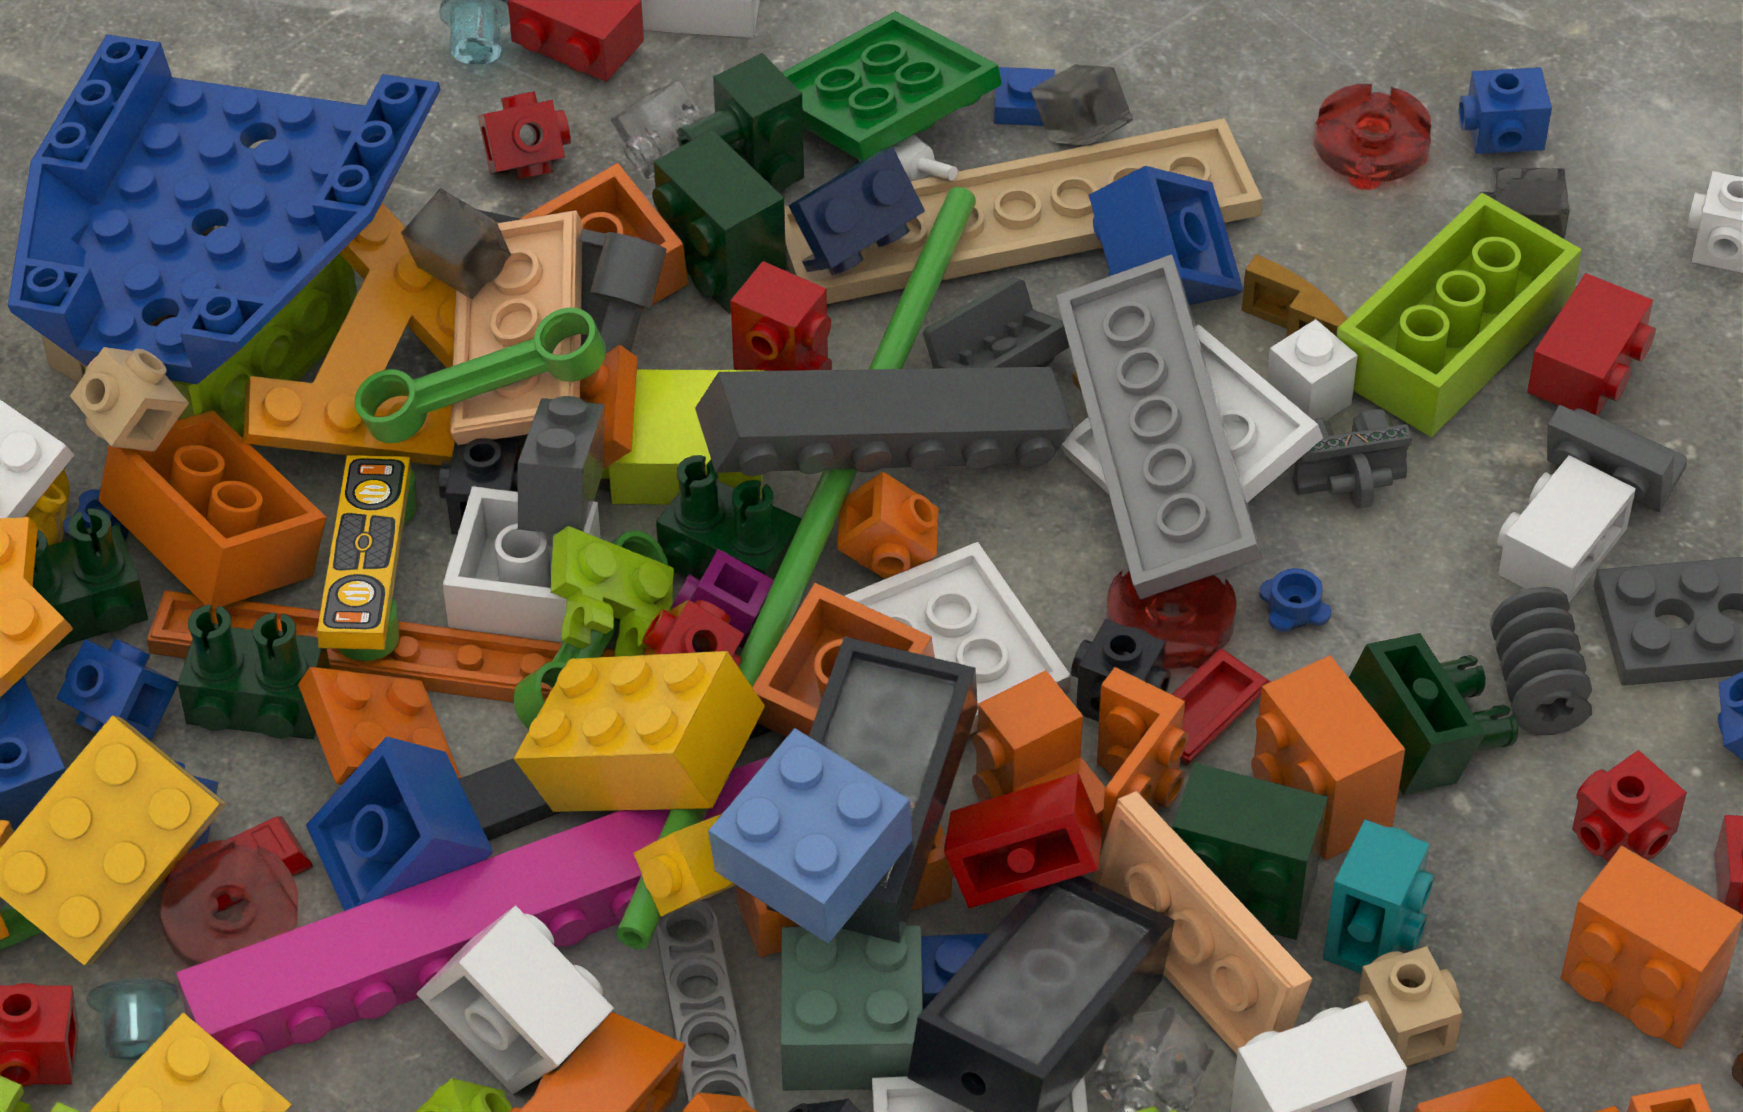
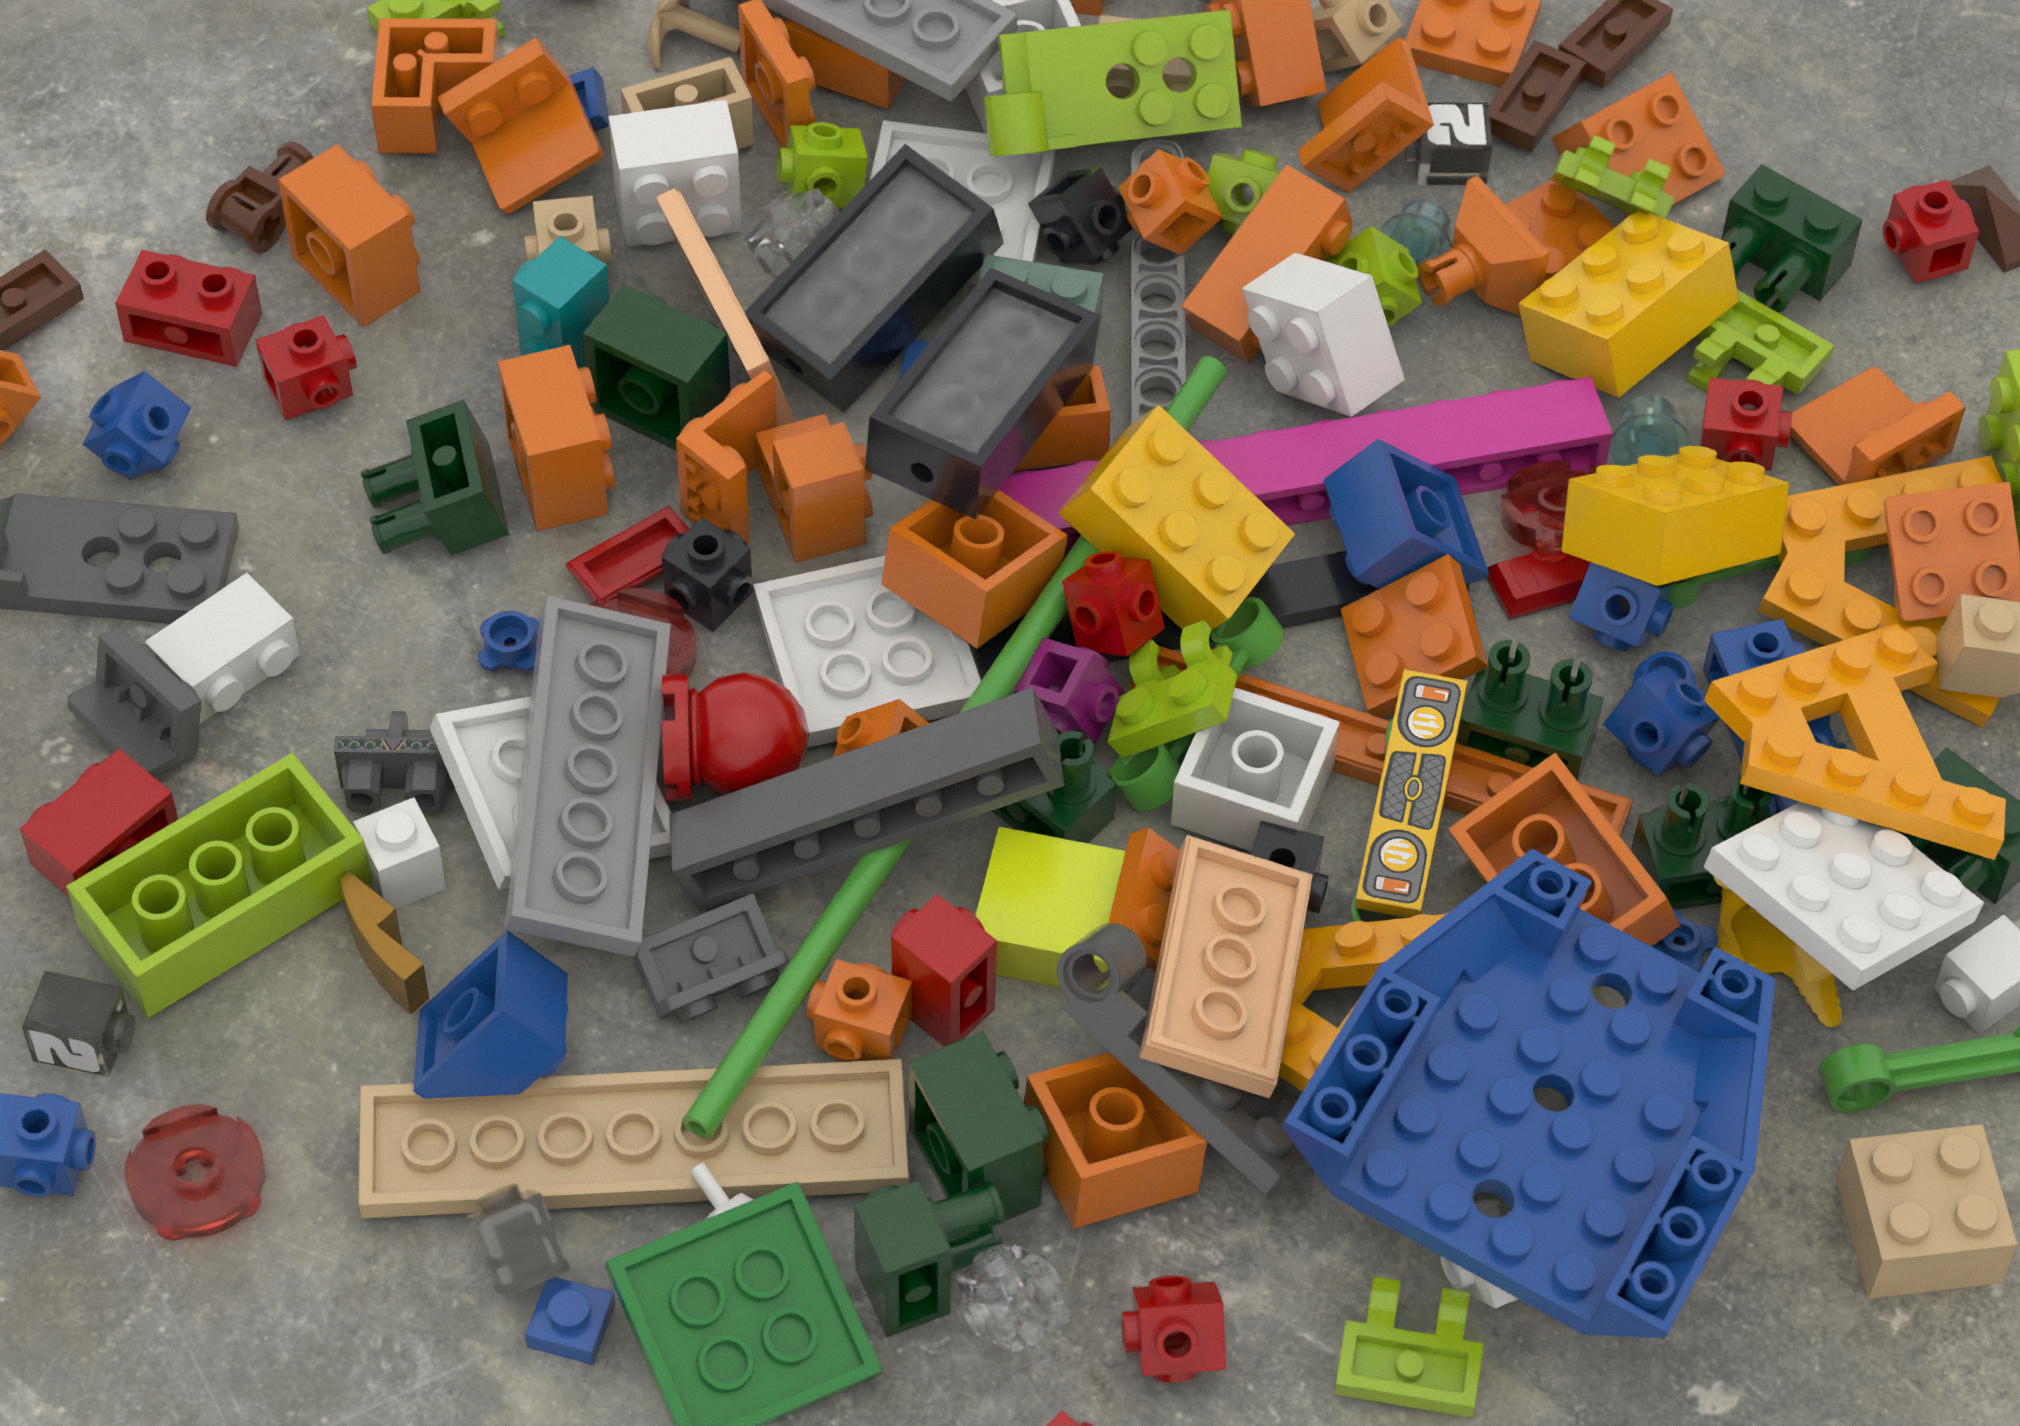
camera: 170 degrees left, 5 degrees up
tan brick [70,347,189,452] -> none
bright green piece [354,308,606,443] -> none
clear smoke brick [401,188,511,299] -> none
dark grey brick [518,396,605,533] -> none
yellow brick [633,813,736,917] -> none
medium blue brick [708,728,913,944] -> none
dark blue bracket [788,147,925,275] -> none
red brick [944,772,1102,909] -> none
dark grey piece [1490,587,1592,735] -> none
none -> red tile [661,672,810,802]
none -> orange brick [806,959,912,1062]

